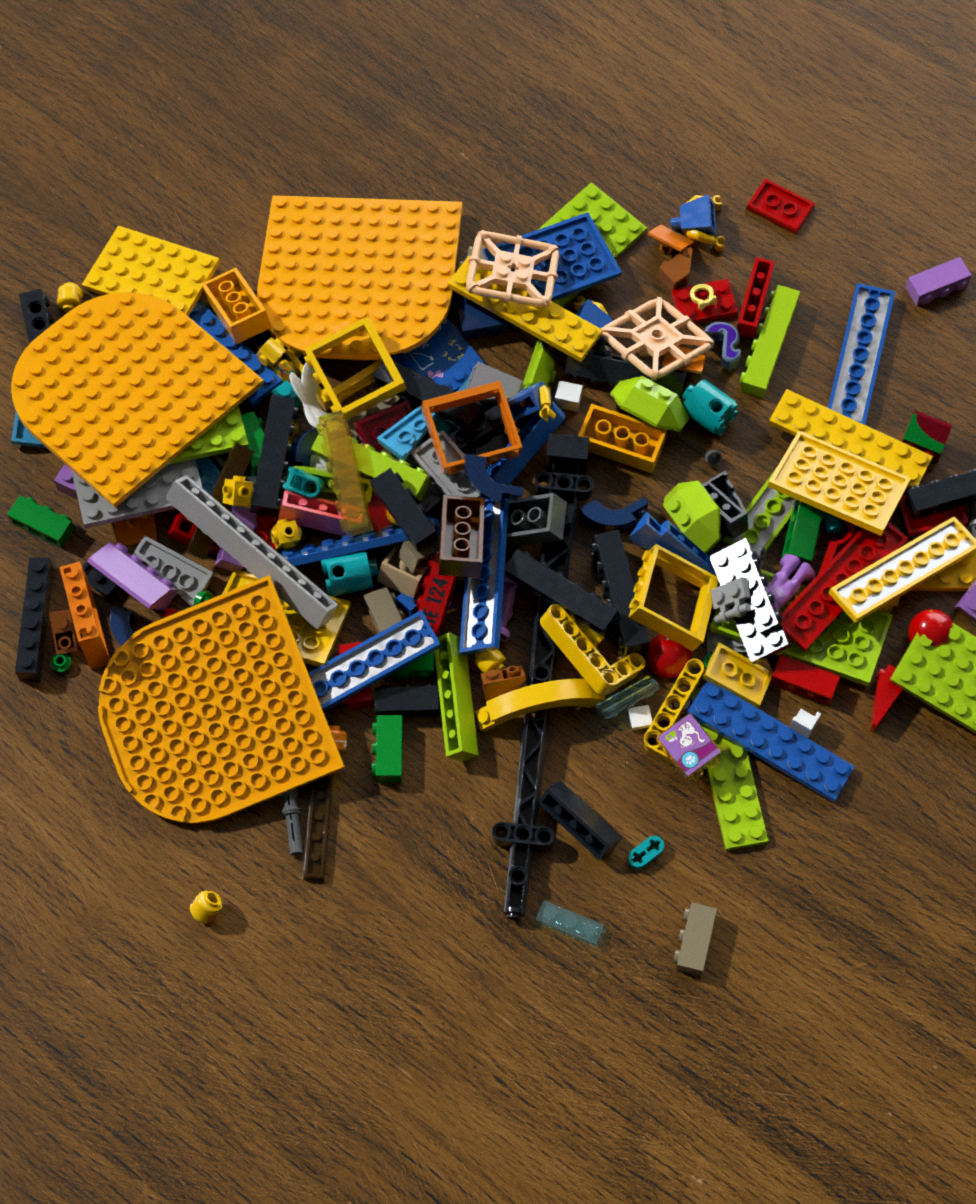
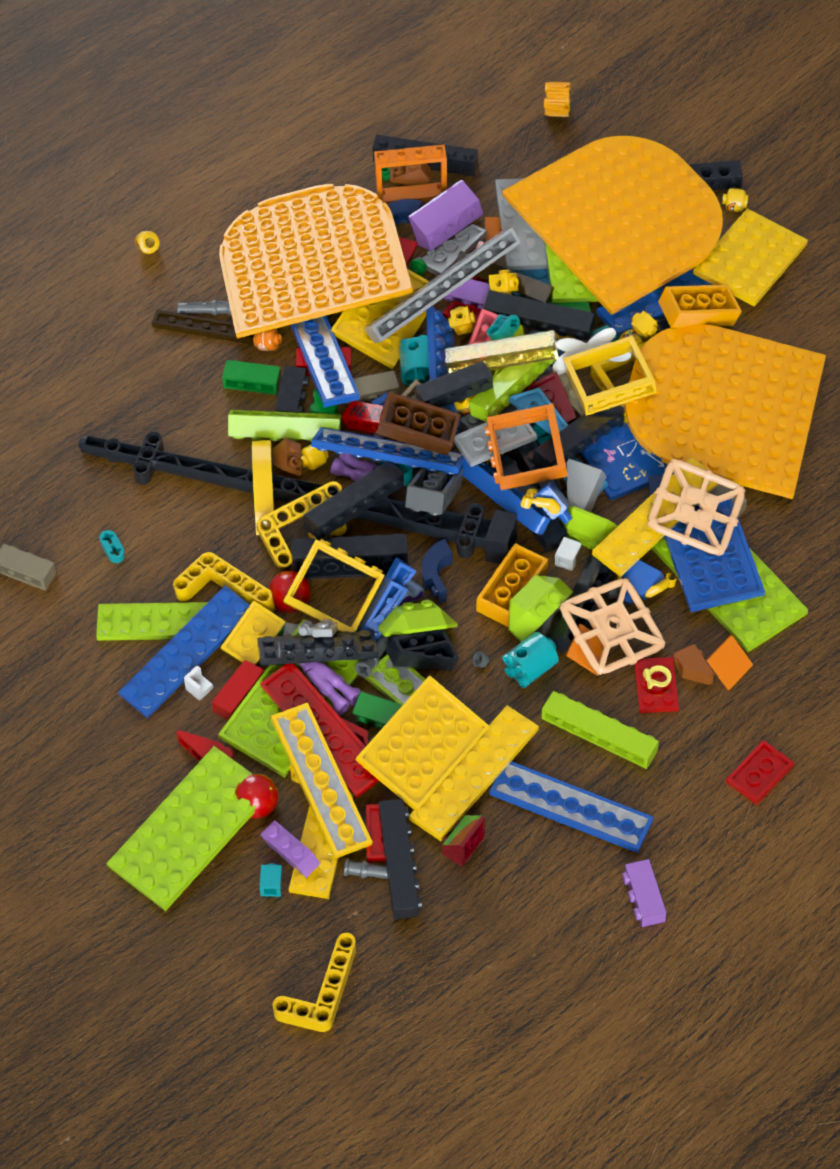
camera: 100 degrees right, 10 degrees down
green brick [7,495,75,549] -> none
dark blue arch [464,454,524,503] -> none
clear light blue plate [535,900,604,947] -> none
black brick [538,780,622,861] -> none
clear light blue plate [595,676,660,719] -> none
white tile [628,705,652,730] -> none
brick [656,713,722,782] -> none
blue torso [670,195,725,251] -> none
sand blue animal [704,322,741,370] -> none
red brick [737,257,775,339] -> none

